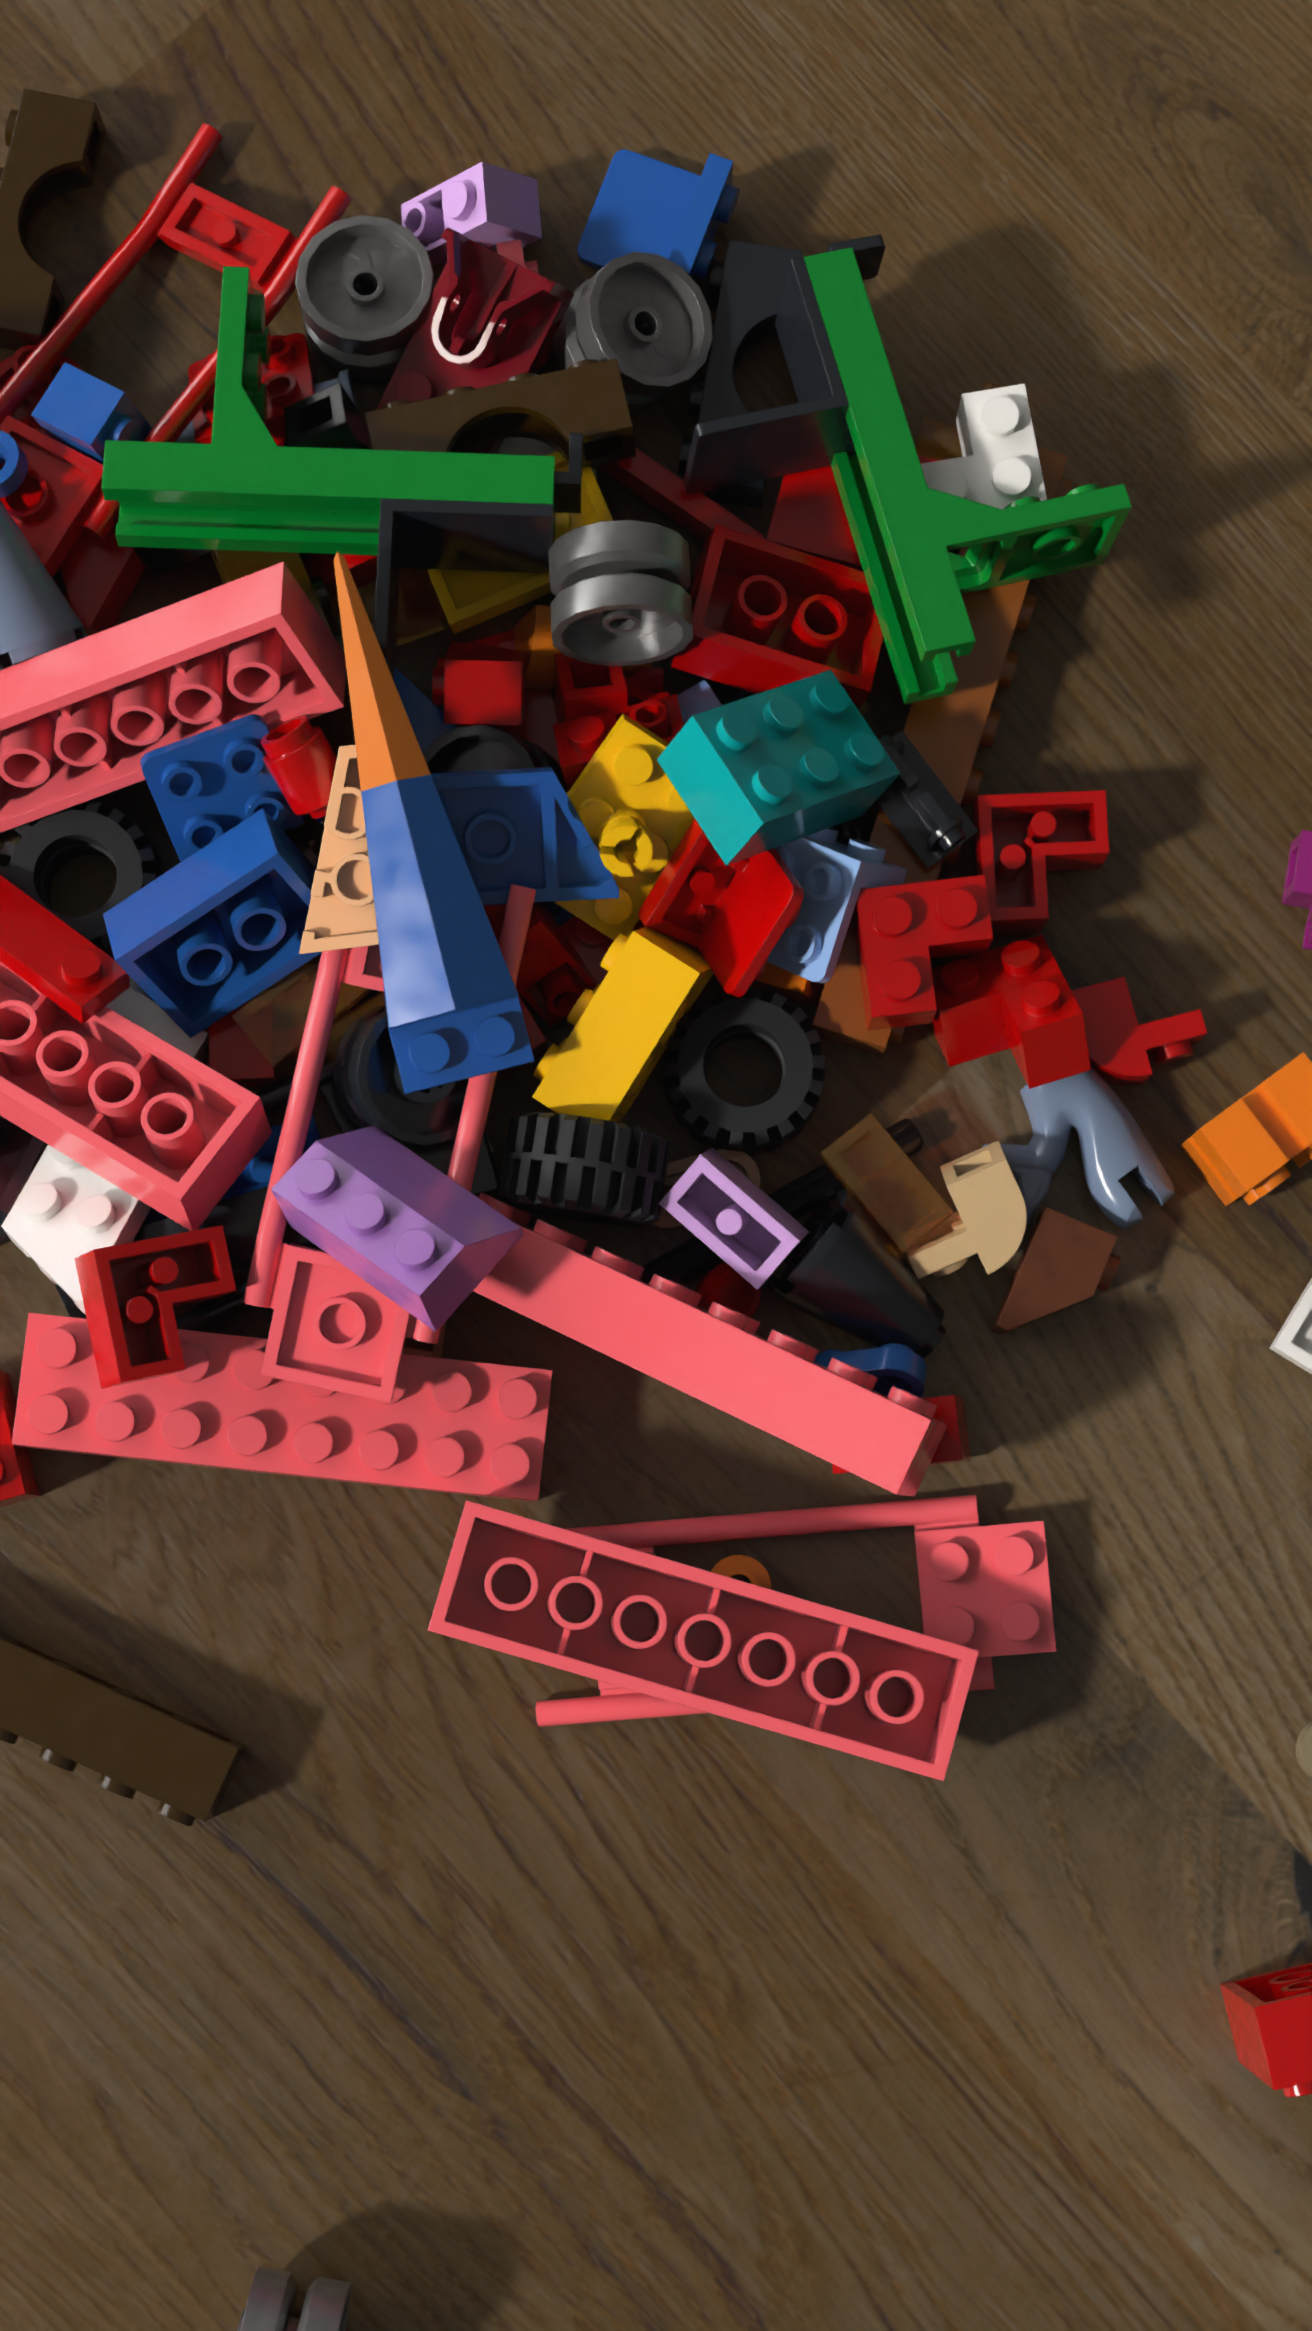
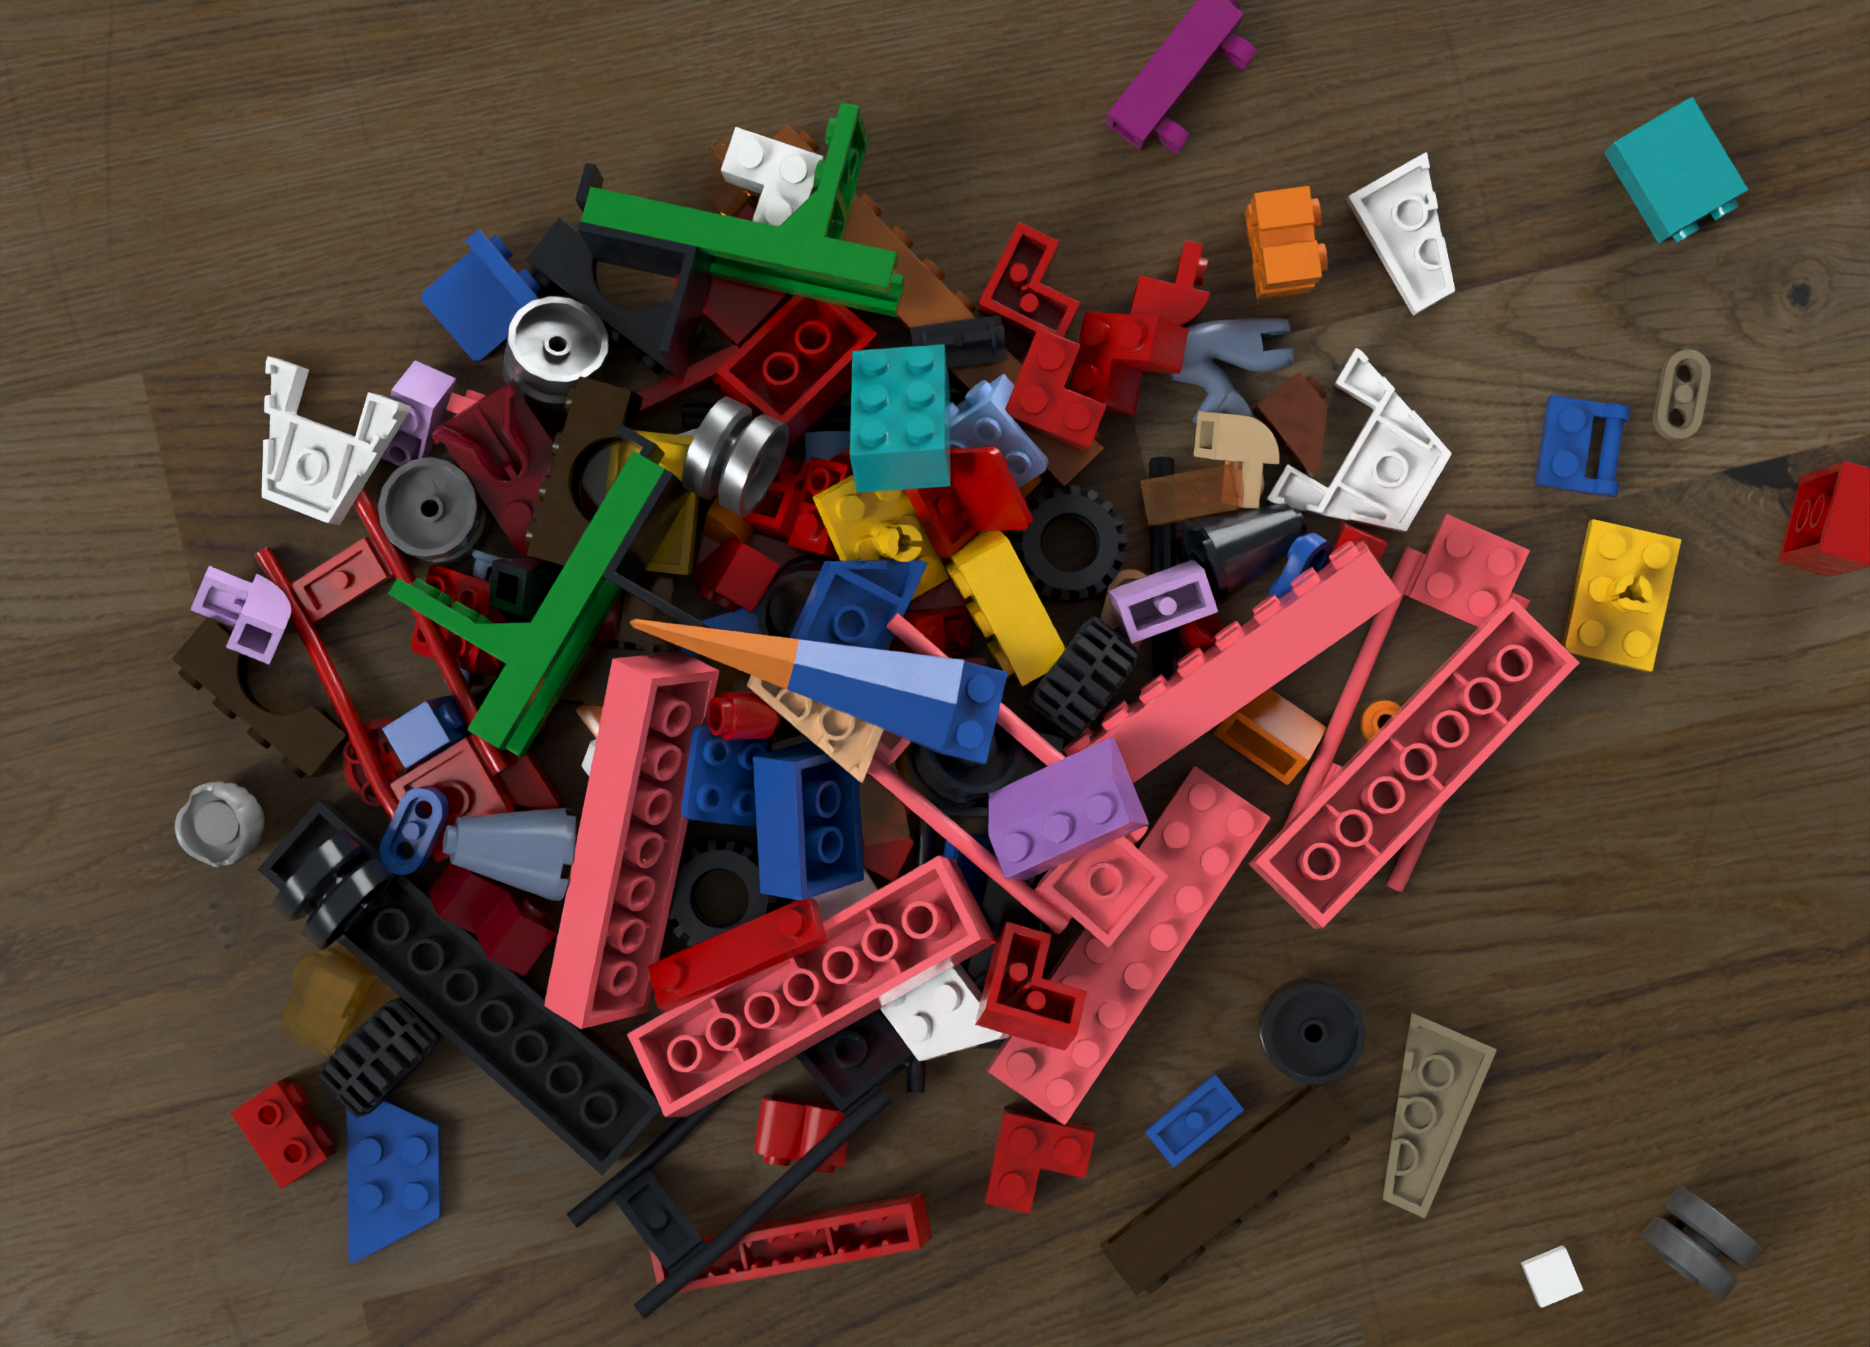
camera: 60 degrees left, 5 degrees up
none -> lavender brick [191,566,291,665]
none -> white wing [262,356,411,525]
none -> blue plate [1144,1073,1244,1168]
none -> orange brick [1213,688,1327,786]
none -> black wheel [1257,979,1366,1085]
none -> white wing [1265,348,1452,533]
none -> dark tan wing [1382,1012,1497,1219]
none -> white tile [1521,1246,1583,1308]
none -> blue plate [1534,395,1631,498]
none -> yellow plate [1562,519,1681,672]

